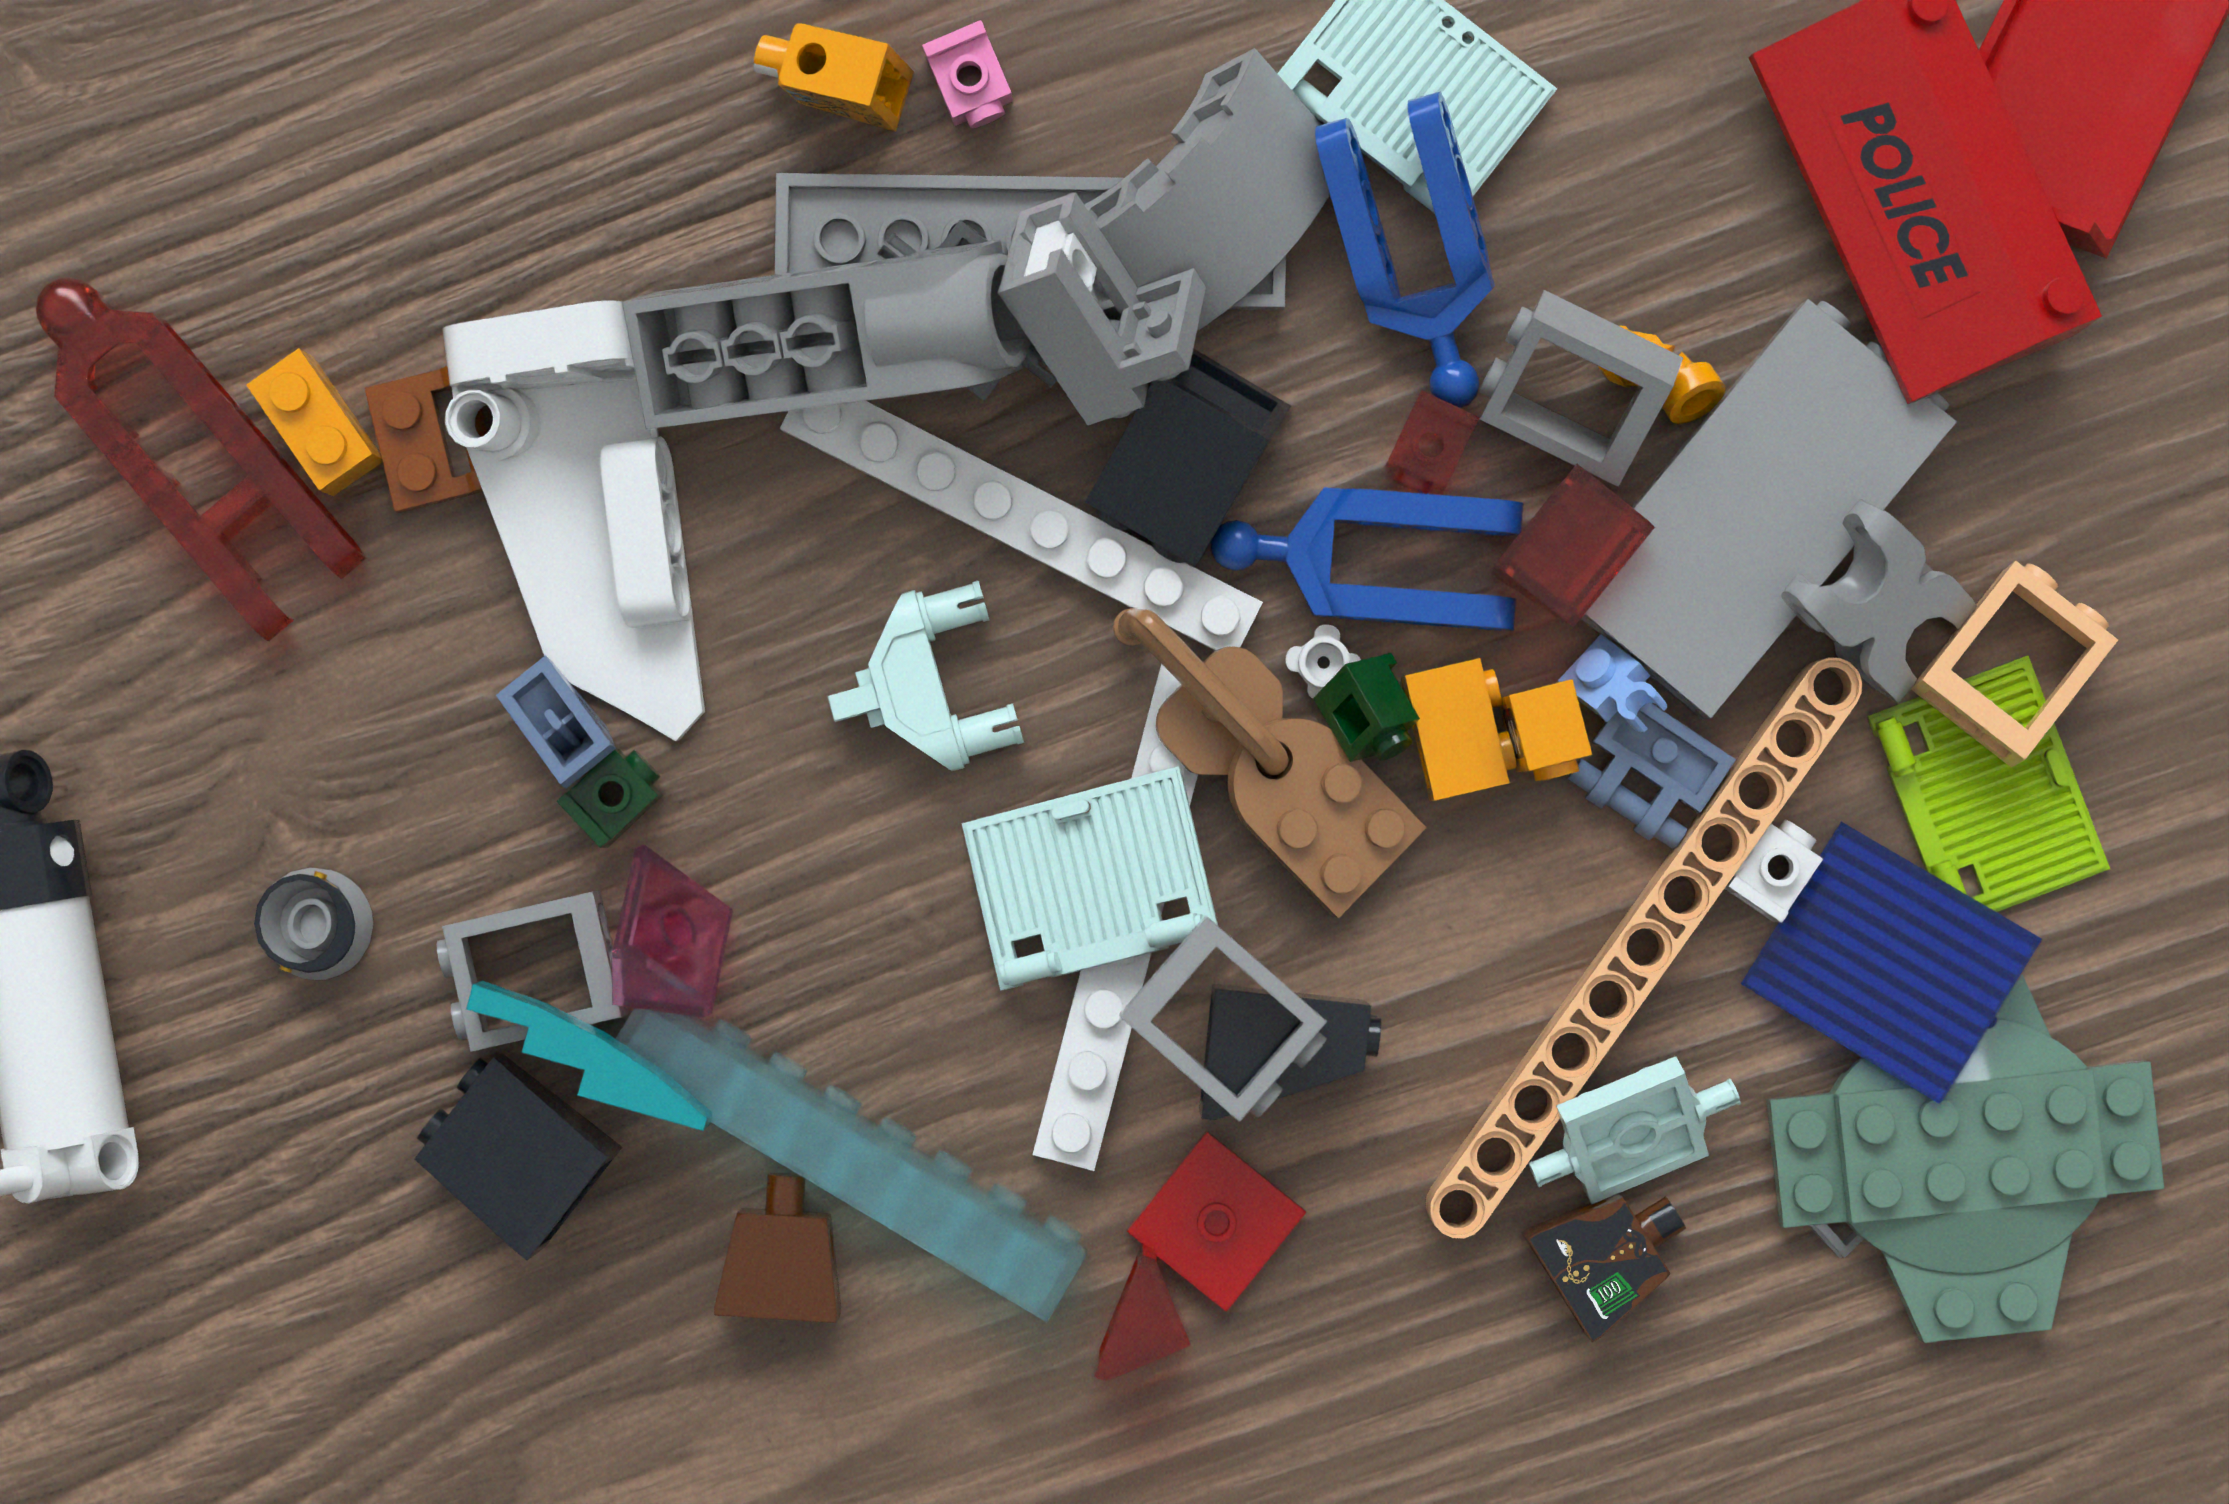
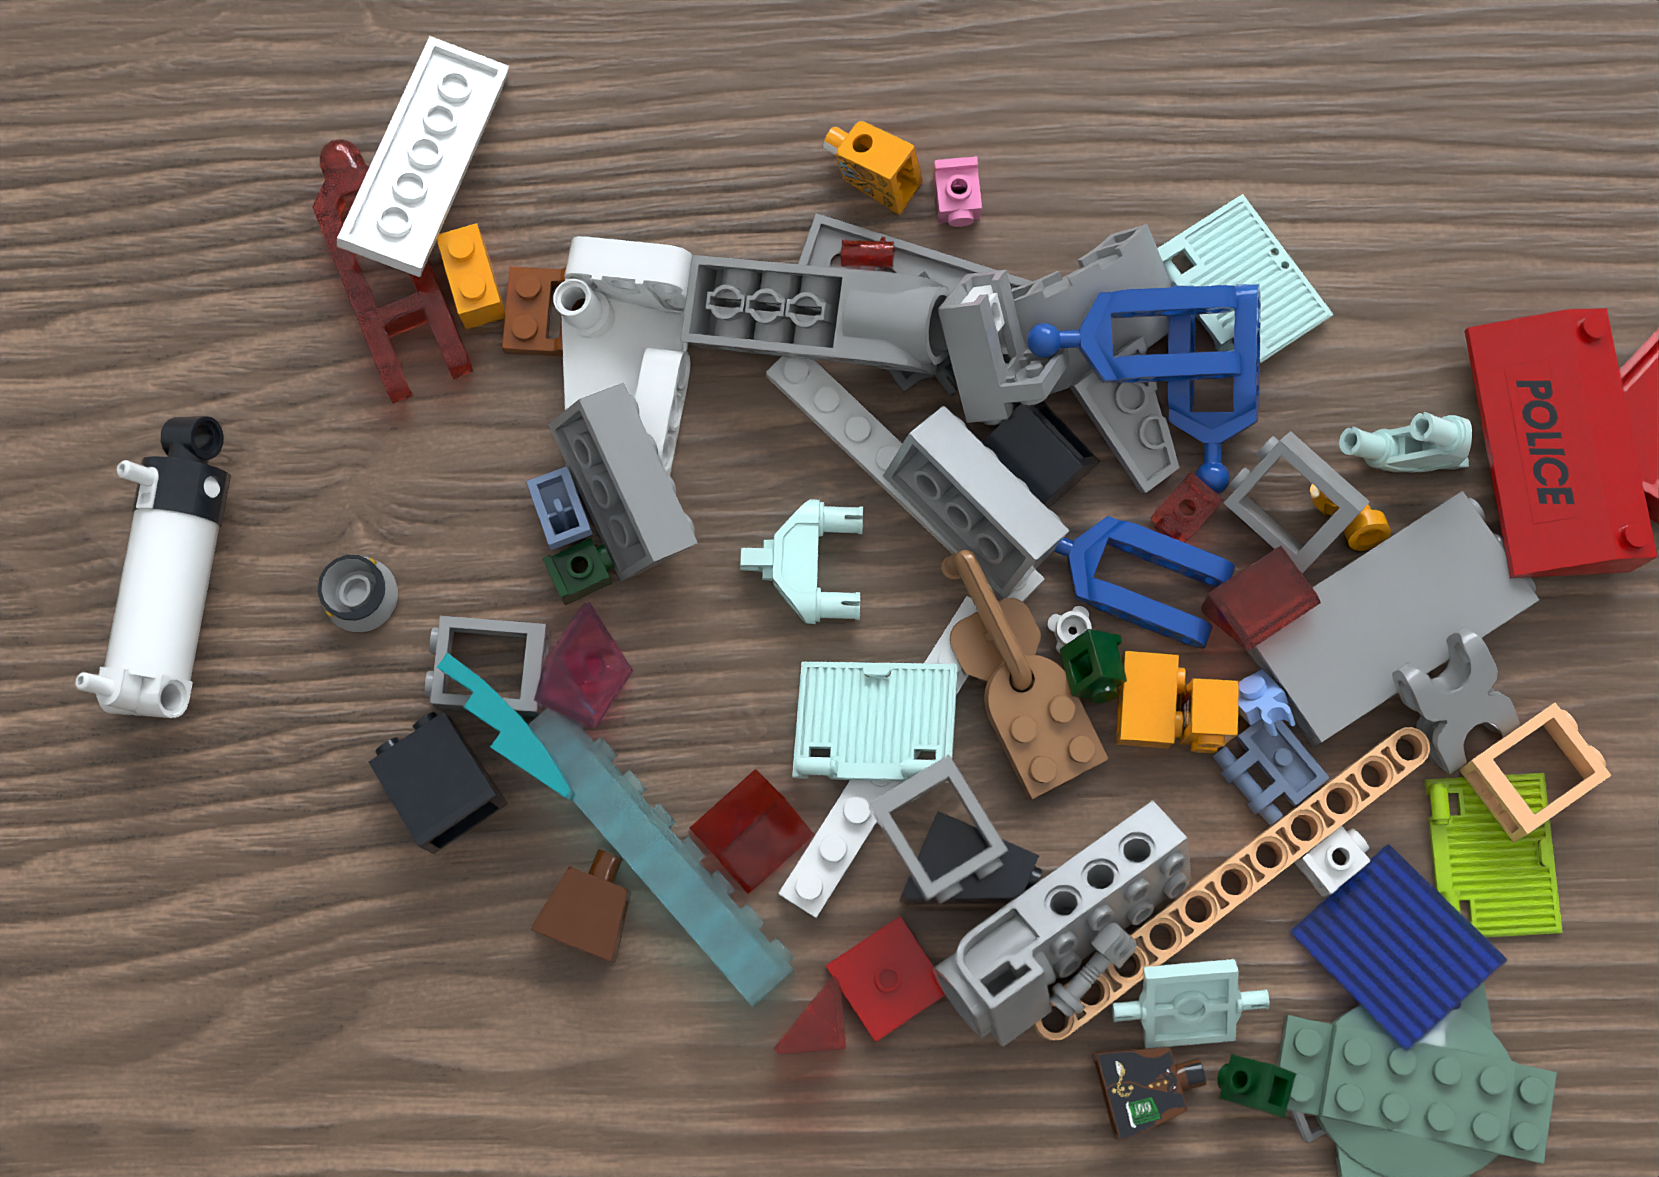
camera: 15 degrees right, 10 degrees down
none -> white plate [337,36,509,277]
none -> light grey slope [548,382,698,582]
none -> clear red slope [689,769,815,895]
none -> clear red pin [841,237,895,271]
none -> light grey slope [883,405,1069,599]
none -> light grey brick [933,800,1192,1046]
none -> blue piece [1027,285,1241,383]
none -> light grey hinge [1050,923,1137,1018]
none -> light grey wing [1069,336,1180,493]
none -> dark green brick [1217,1054,1296,1118]
none -> light aqua connector [1339,412,1472,472]

